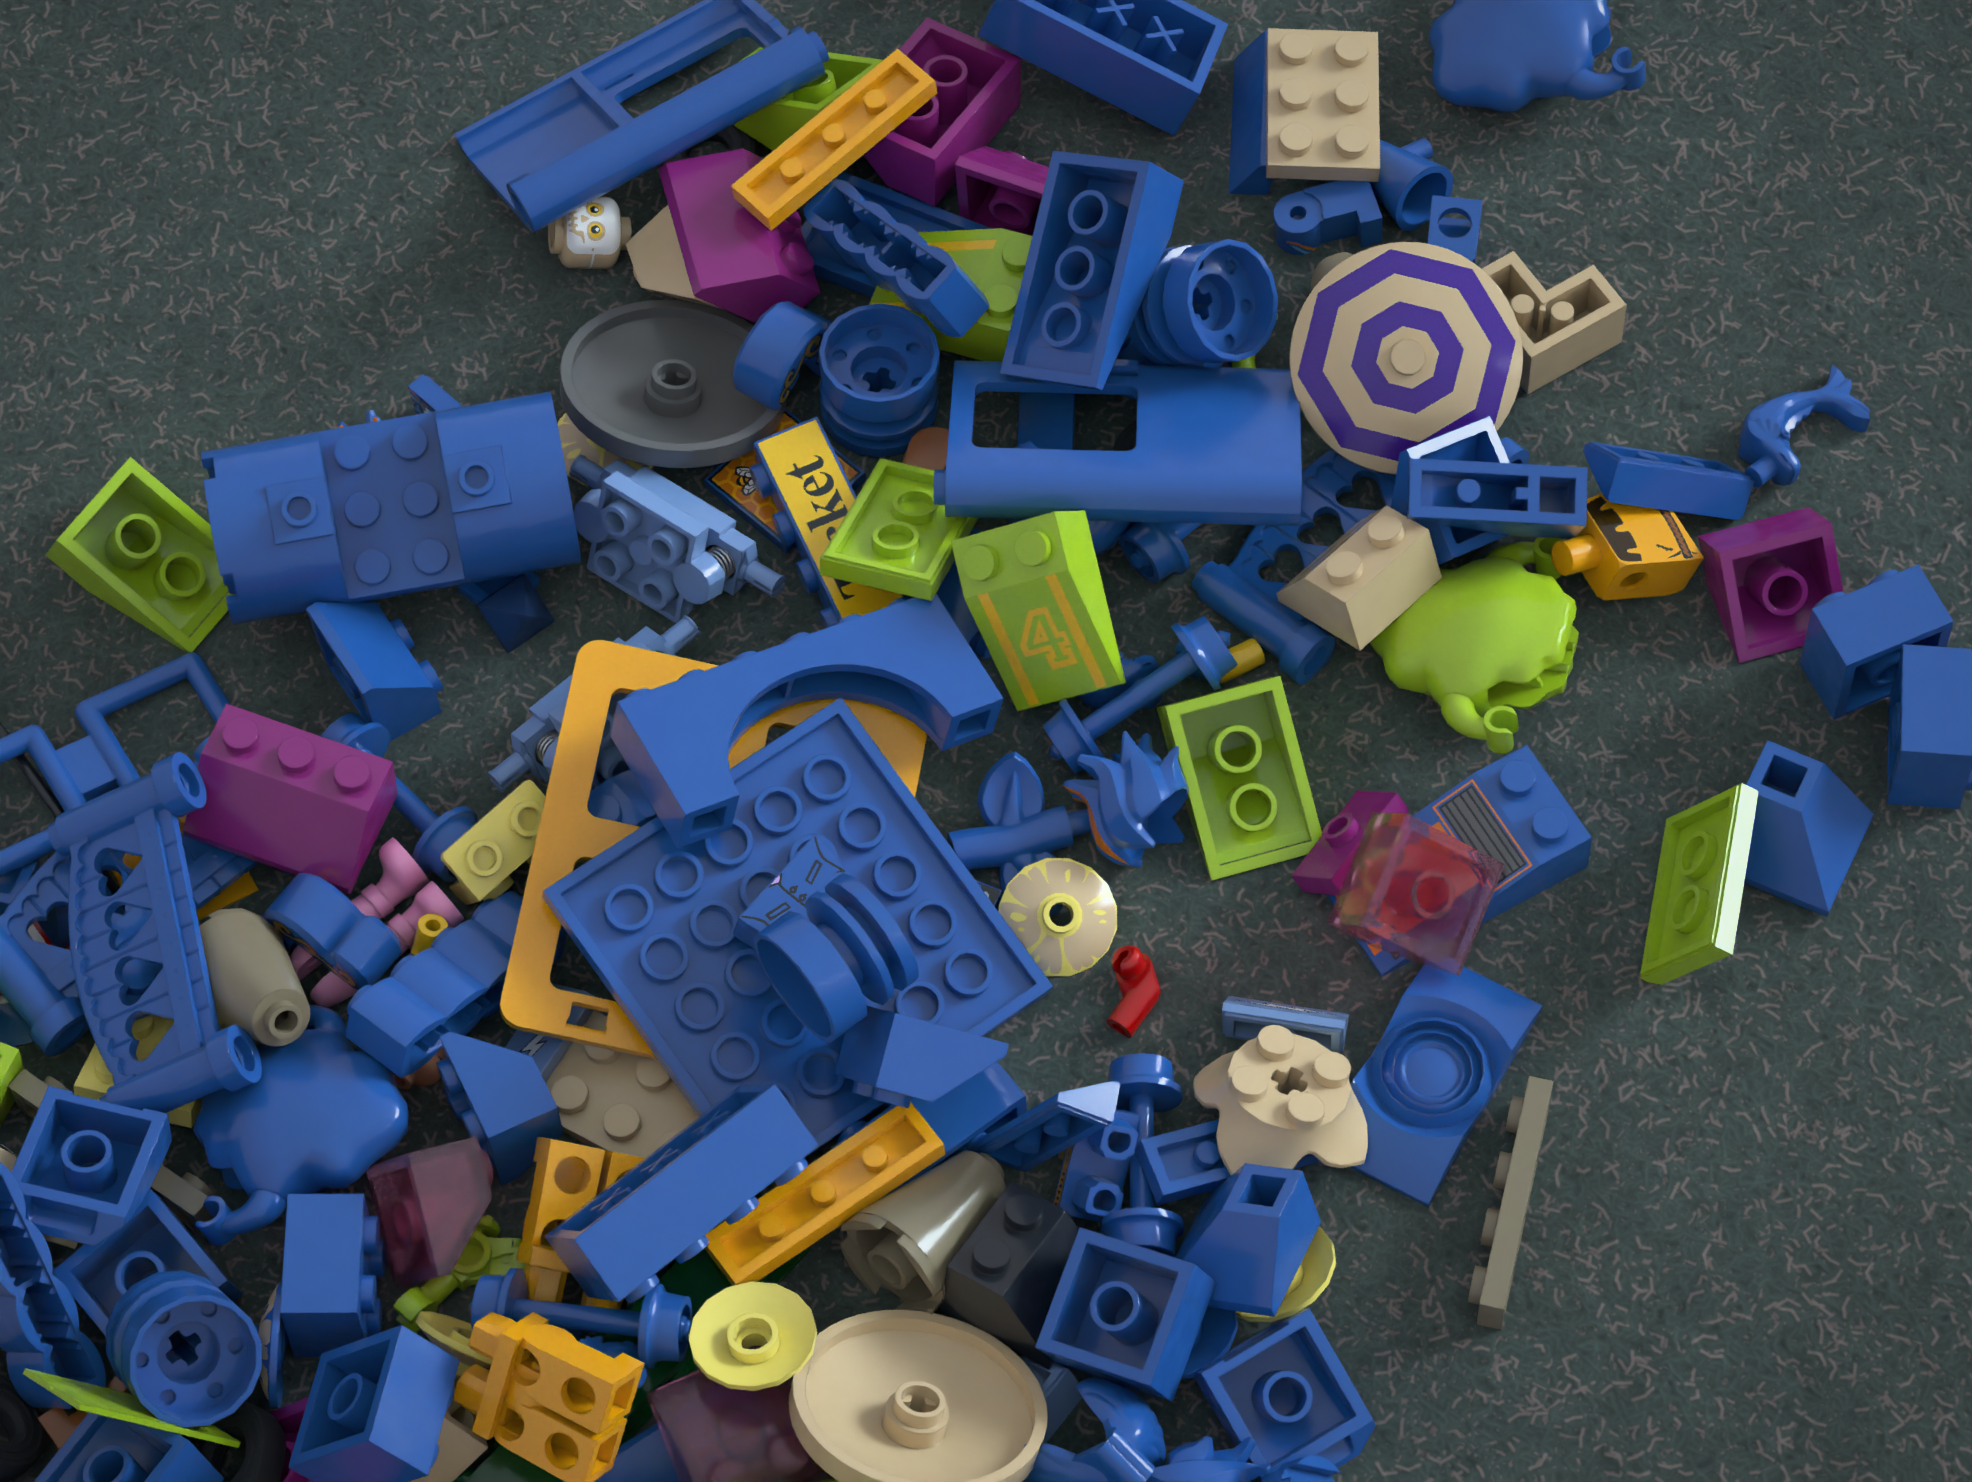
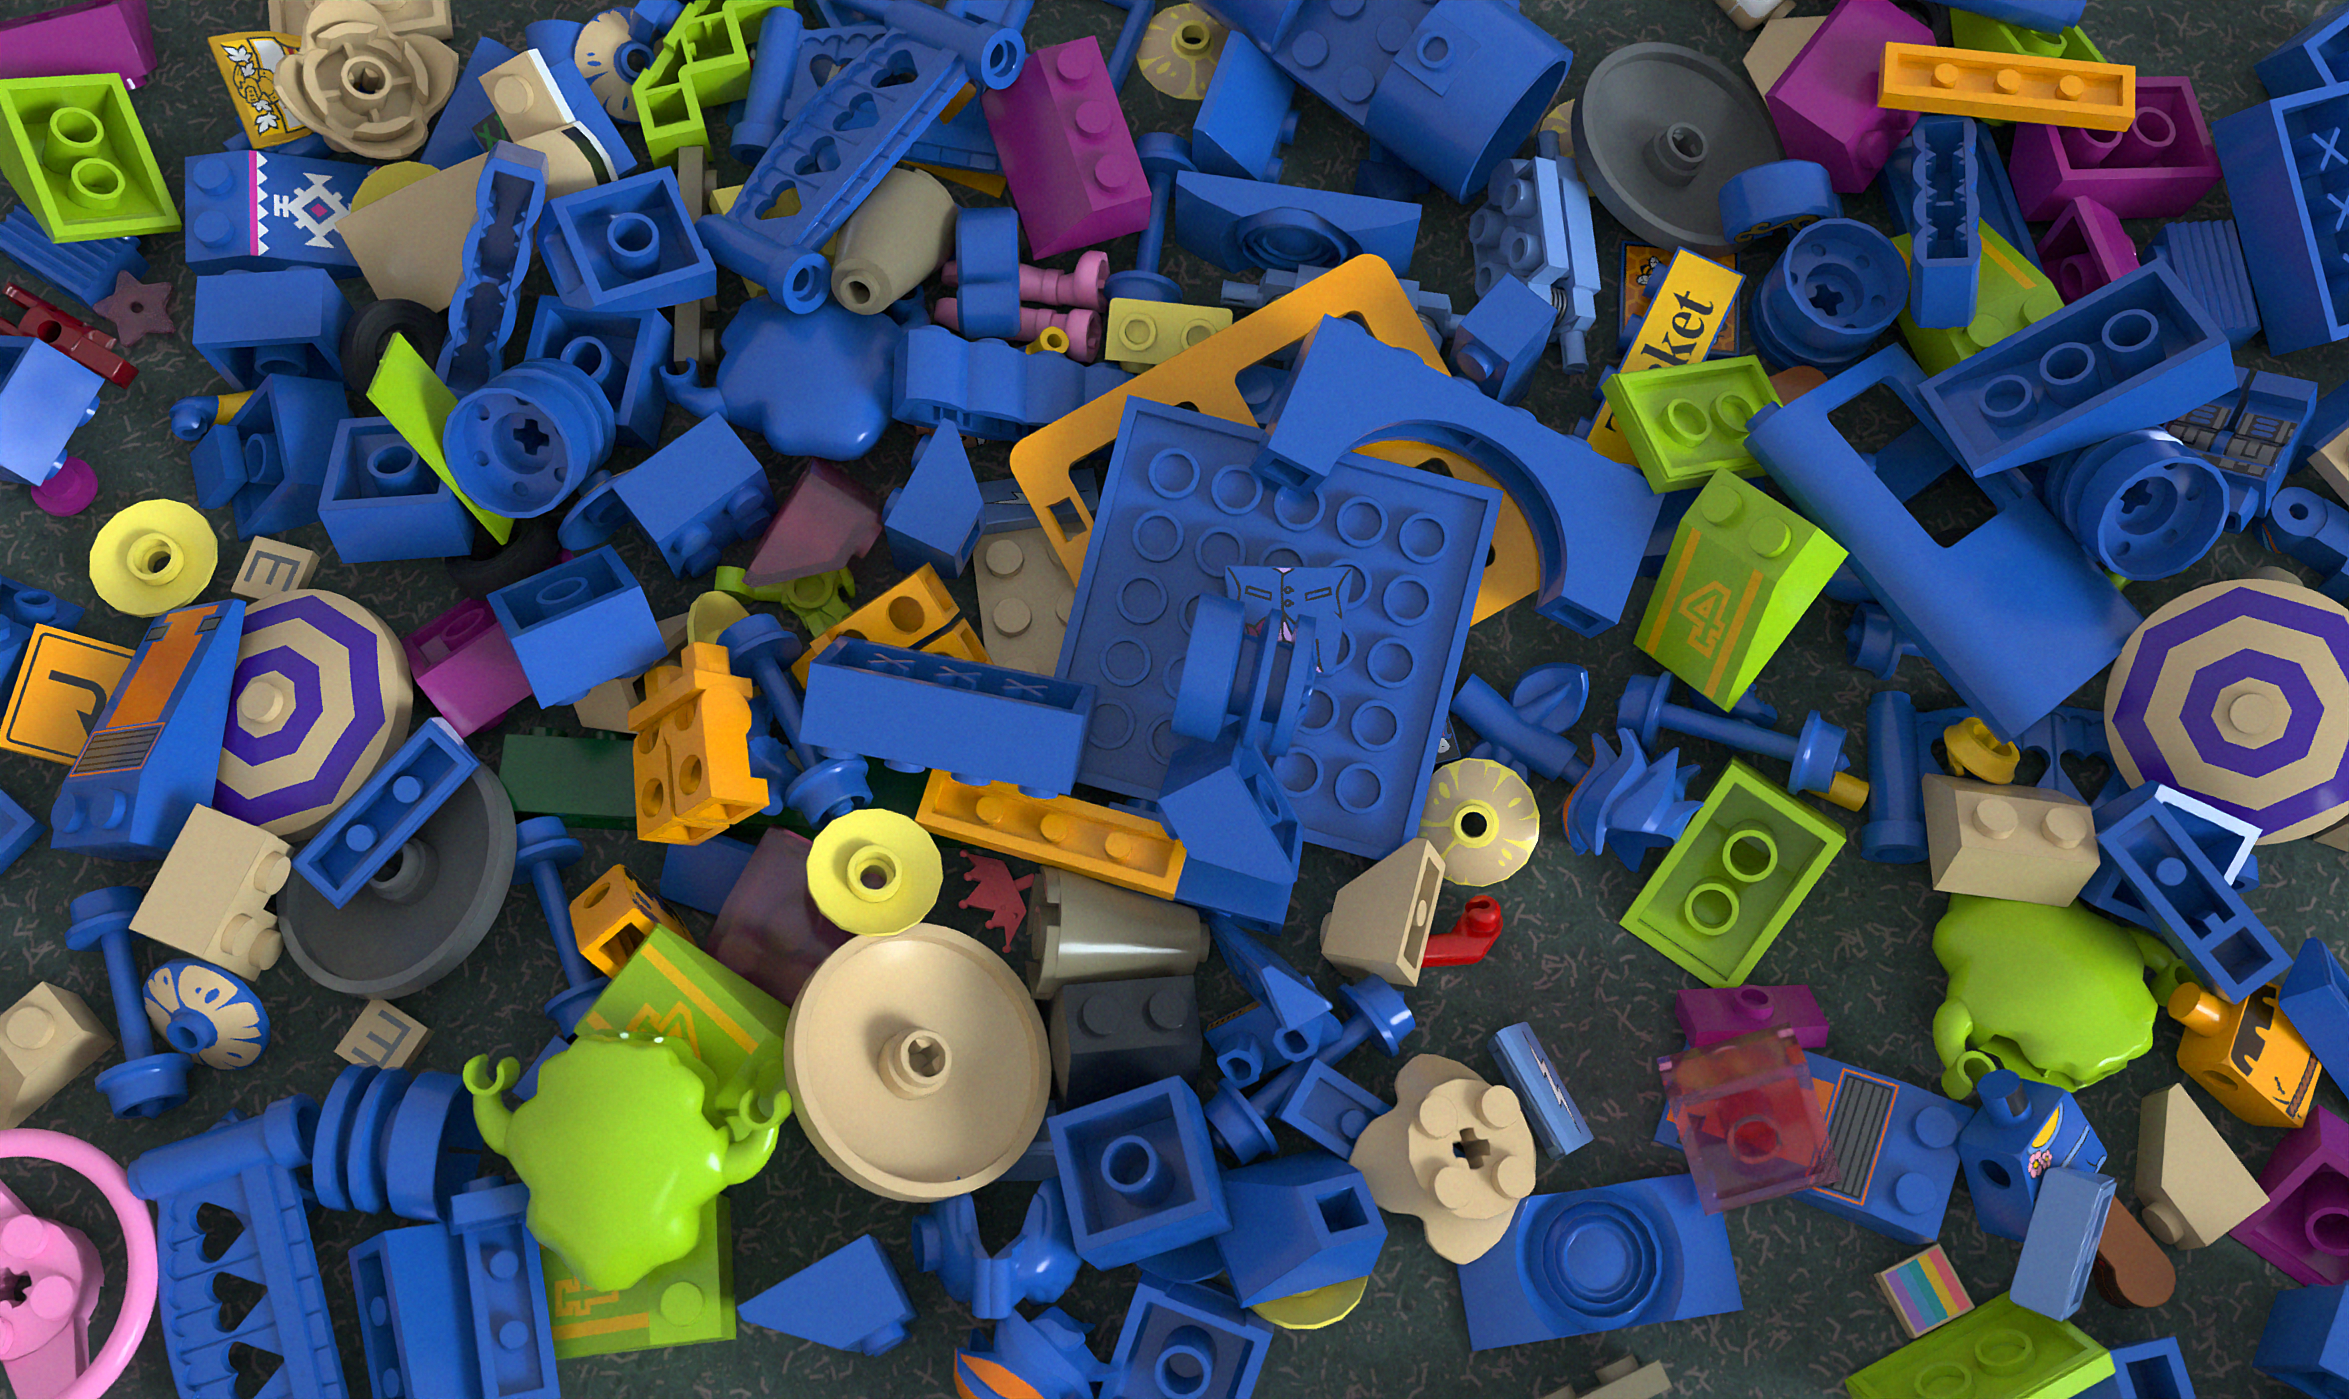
camera: 45 degrees right, 10 degrees up
none -> coral piece [959,849,1034,953]
none -> tan dish [1136,3,1230,100]
none -> blue slope [1175,170,1422,279]
none -> tan slope [1320,837,1446,987]
none -> blue brick [1447,272,1558,406]
none -> tile [1874,1243,1975,1339]
none -> yellow hat [1943,717,2020,785]
none -> blue torso [1958,1069,2108,1243]
none -> medium blue slope [2010,1167,2117,1321]
none -> dark orange leg [2091,1195,2176,1309]
none -> tan slope [2134,1083,2270,1251]
none -> blue brick [2140,219,2261,351]
none -> blue hips [2163,366,2318,534]

